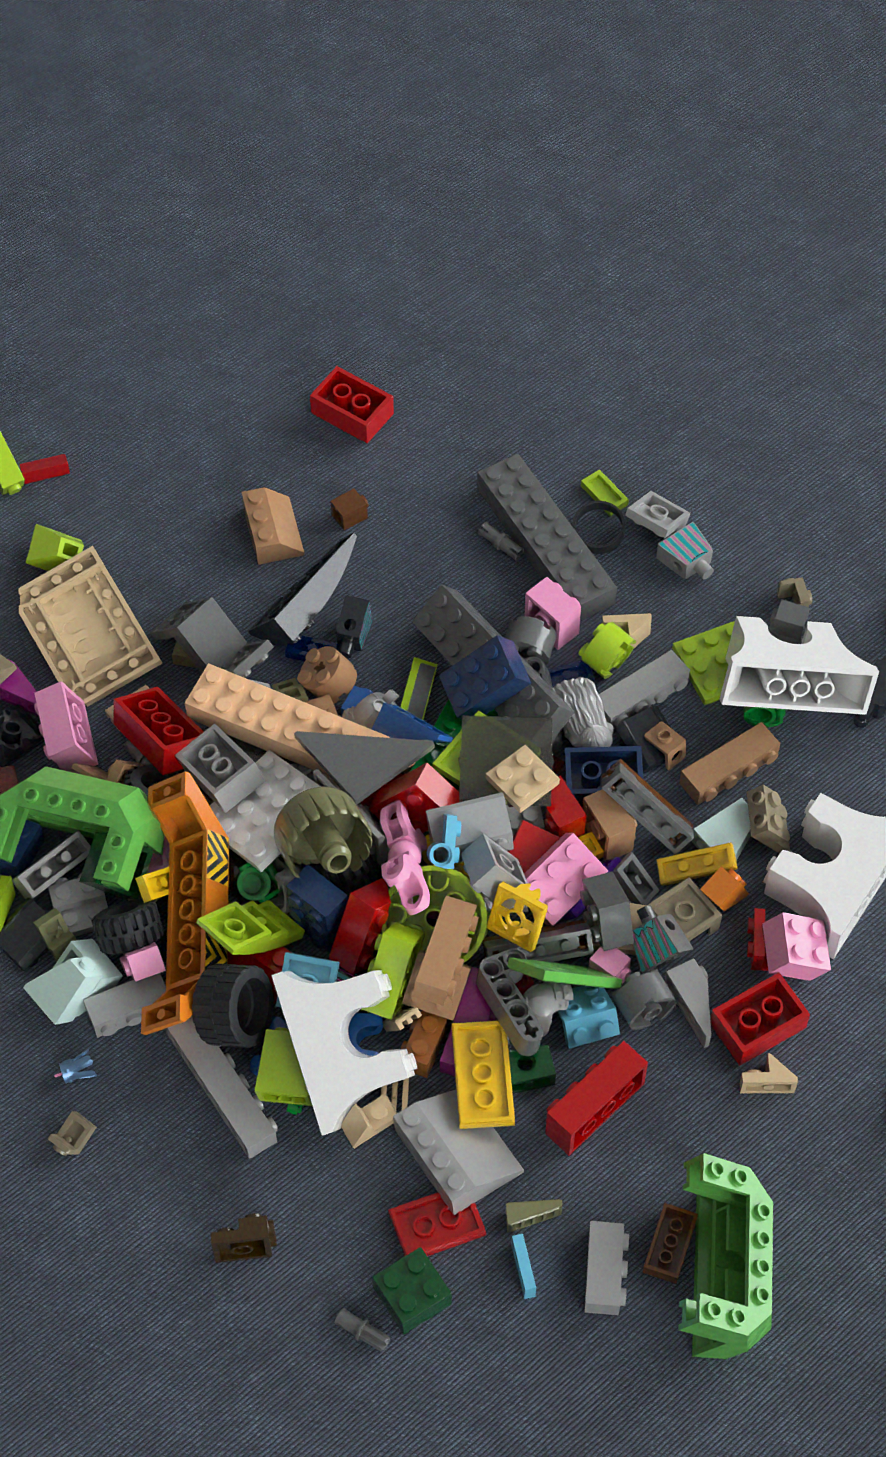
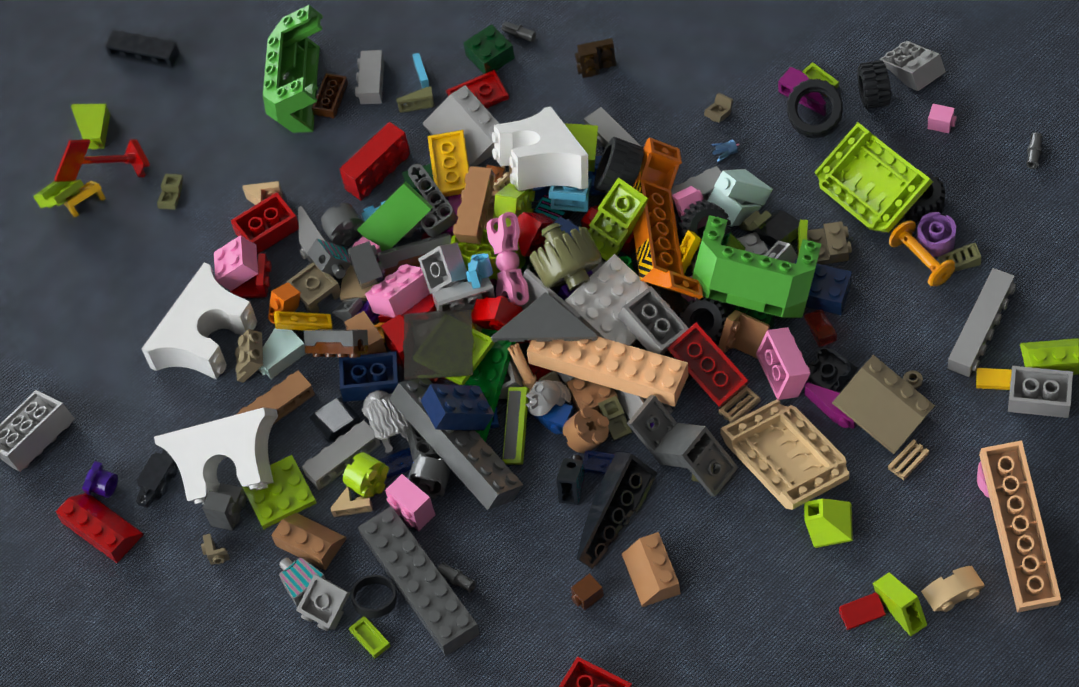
camera: 175 degrees left, 0 degrees up
blue slope [372,703,453,743] -> none
tan plate [486,745,560,813] -> none
yellow piece [487,882,548,953] -> none
medium nougat bracket [645,721,686,770] -> none
none -> medium nougat slope [271,513,346,570]

